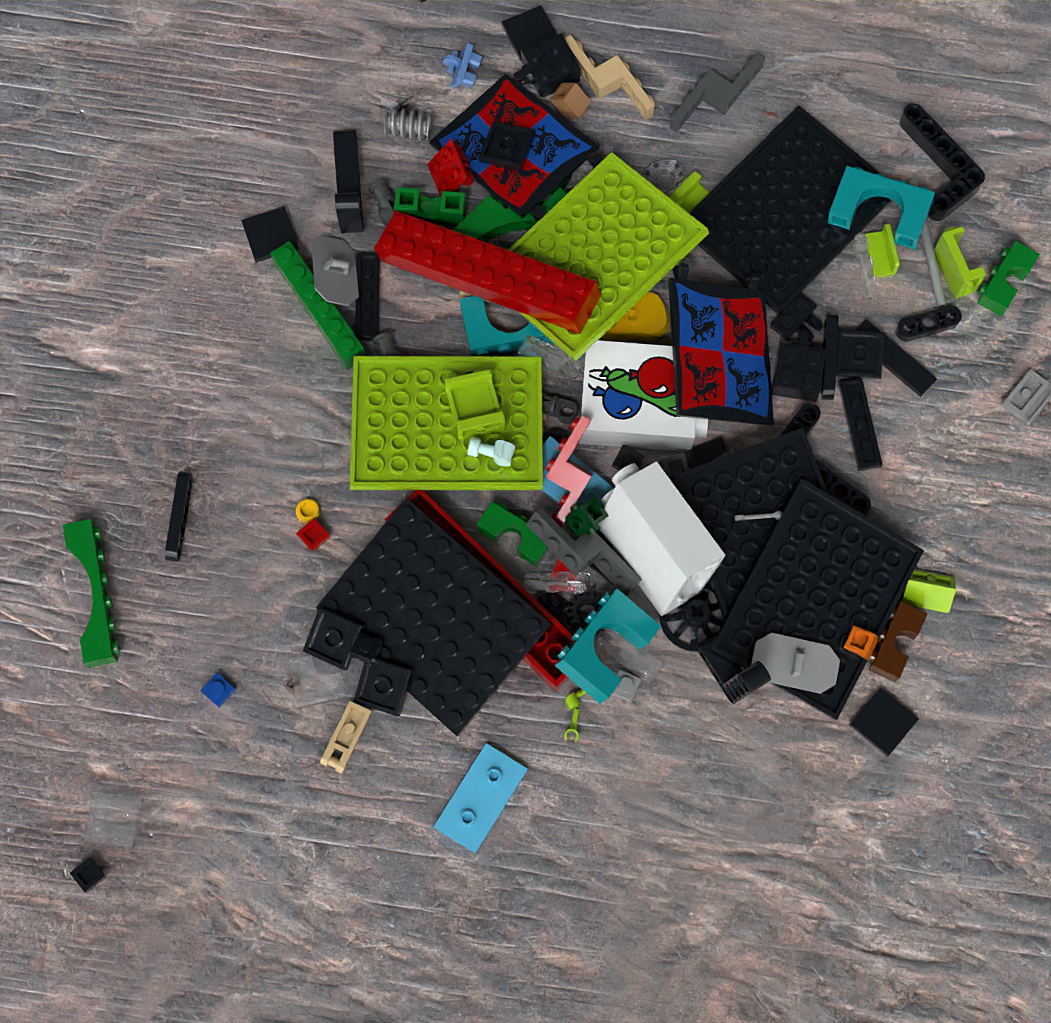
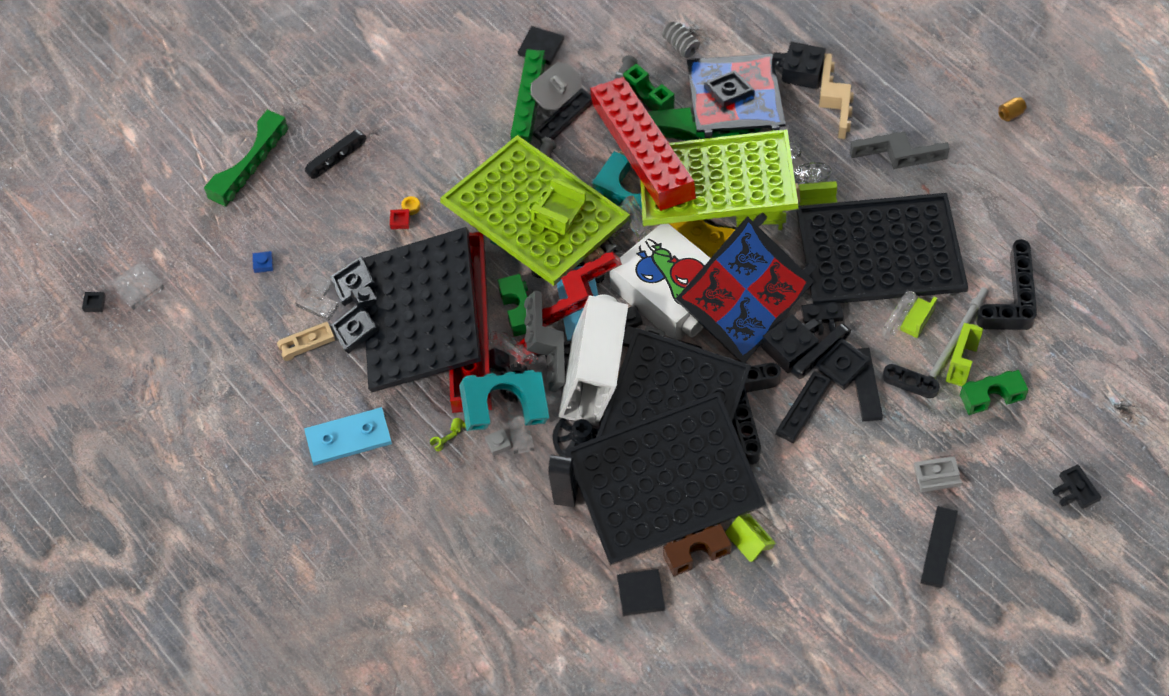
camera: 45 degrees right, 15 degrees down
black beam [333,129,364,234] -> none
red hinge [427,139,474,197] -> none
medium blue hips [443,43,482,89] -> none
light aqua leg [468,437,515,466] -> none
black tile [501,5,557,61] -> none
medium nougat brick [550,83,591,118] -> none
dark green brick [565,497,609,538] -> none
light grey hinge [734,510,782,521] -> none
light grey shield [751,633,840,694] -> none
teal arch [828,166,935,250] -> none
orange slope [844,625,878,660] -> none

